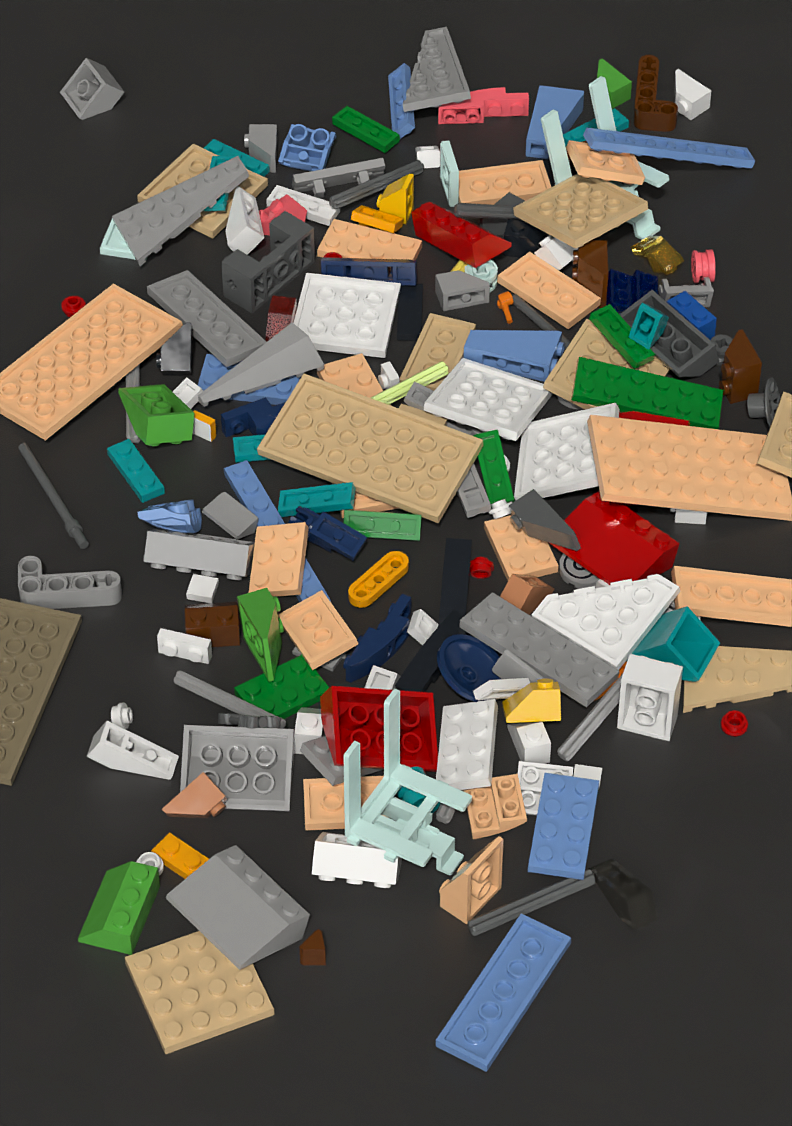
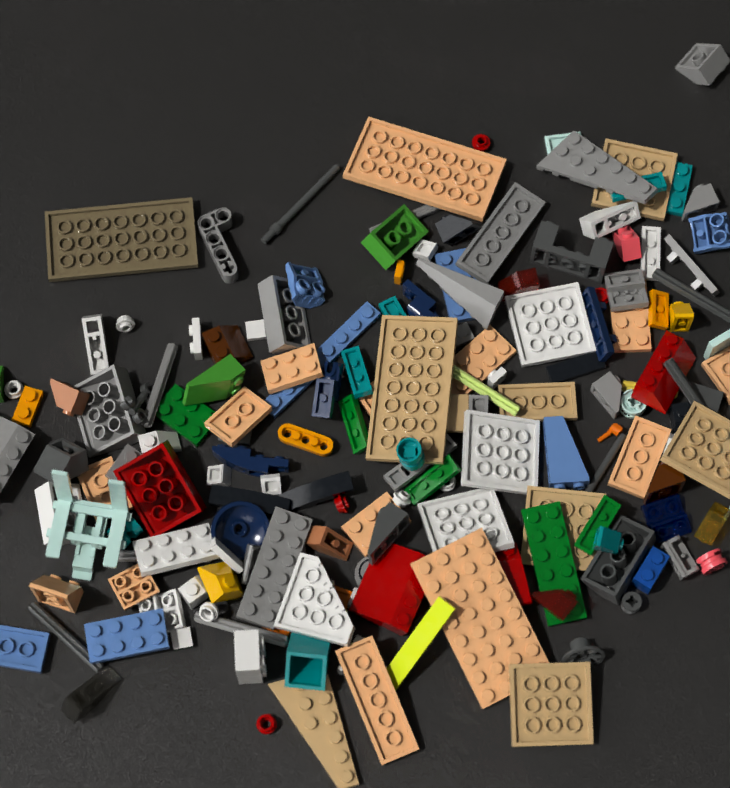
camera: 70 degrees right, 20 degrees up
teal plate [107,439,165,503] -> none
light grey slope [202,492,258,540] -> none
reddish brown slope [719,329,762,404] -> none
none -> dark grey slope [33,438,89,482]
none -> white plate [199,602,219,622]
none -> neon yellow tile [386,596,456,691]
none -> teal wheel [396,437,425,471]
none -> clear red slope [531,589,578,622]
none -> light grey slope [604,269,649,312]

